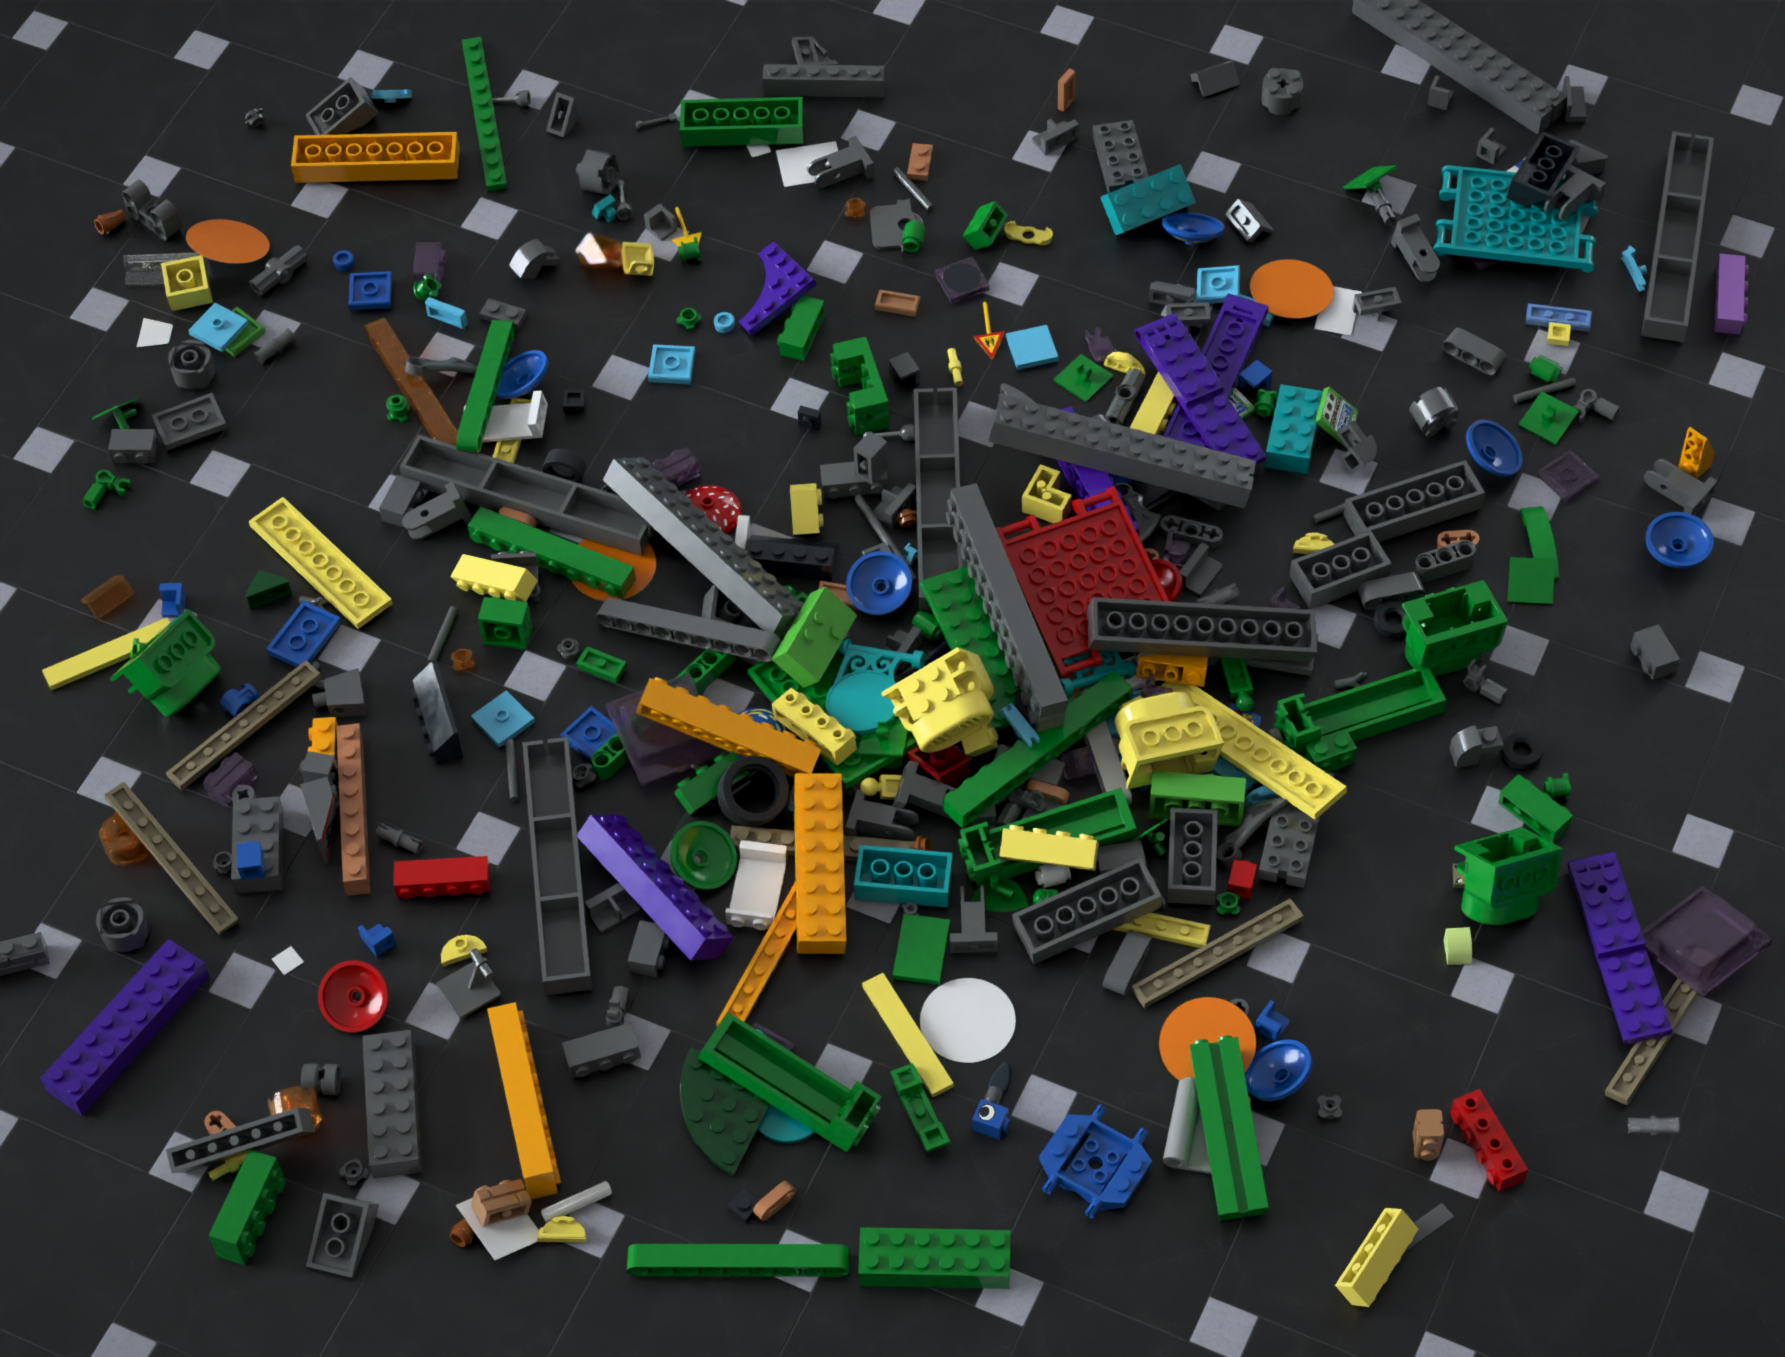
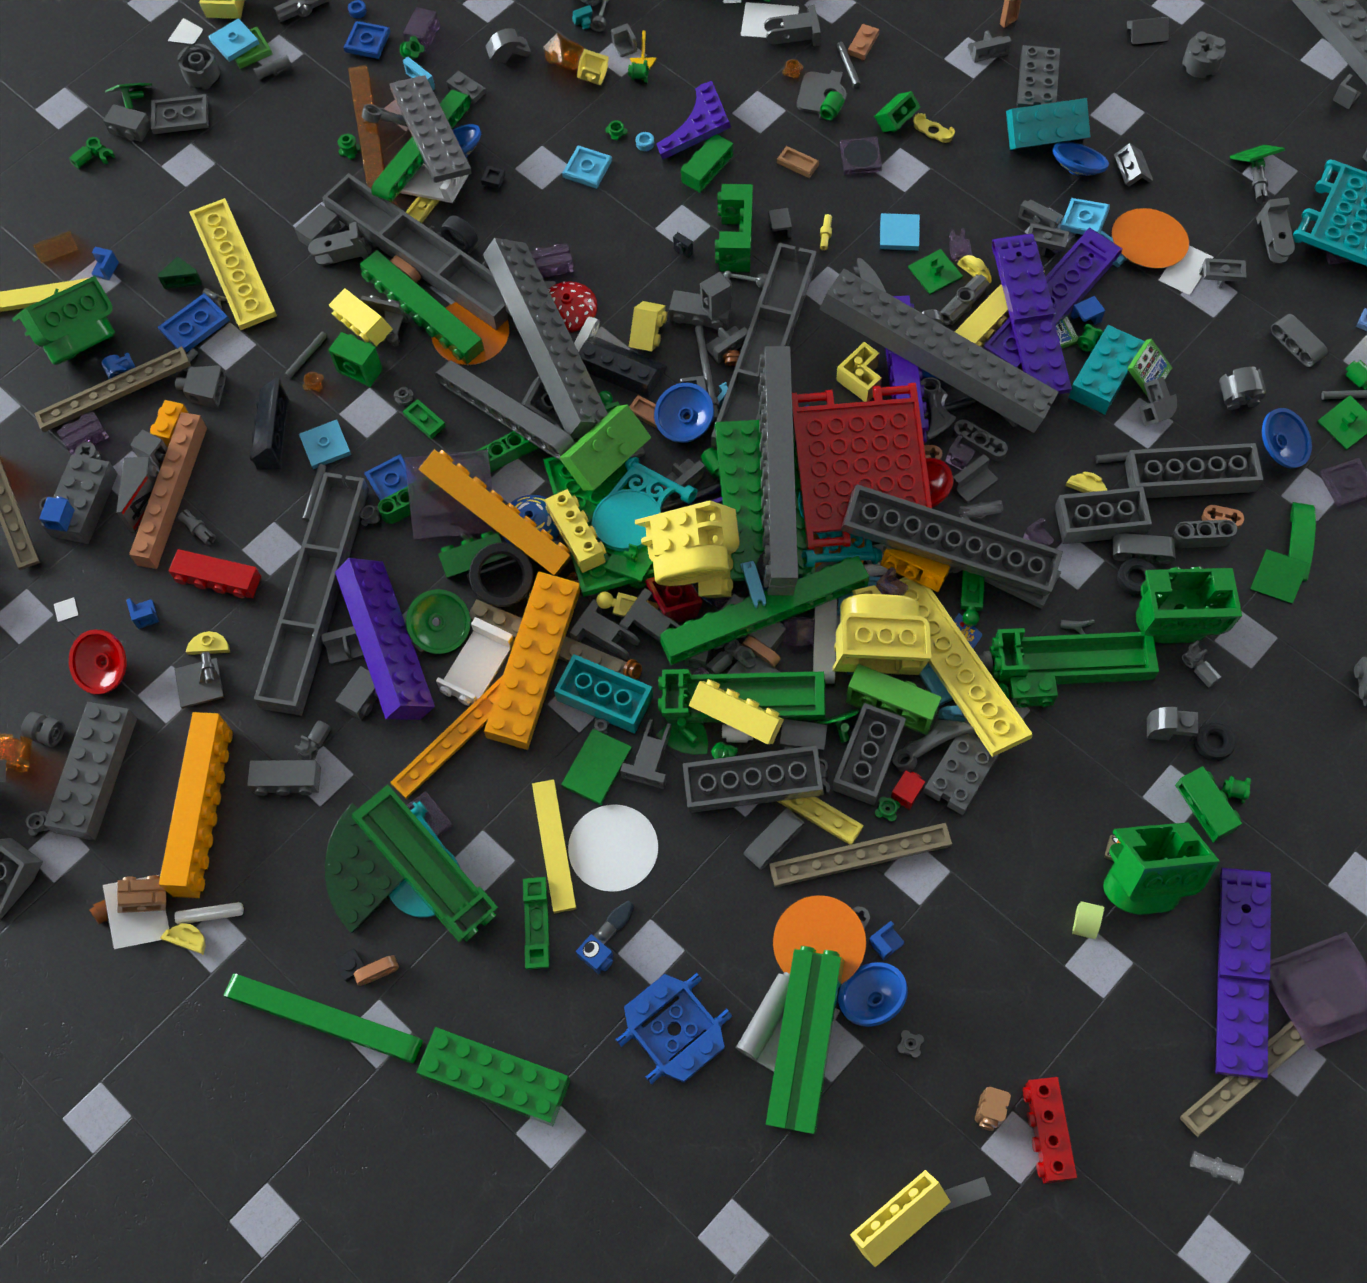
camera: 20 degrees right, 10 degrees up
piece [973,302,1005,360] -> none
none -> flat silver plate [390,75,471,183]

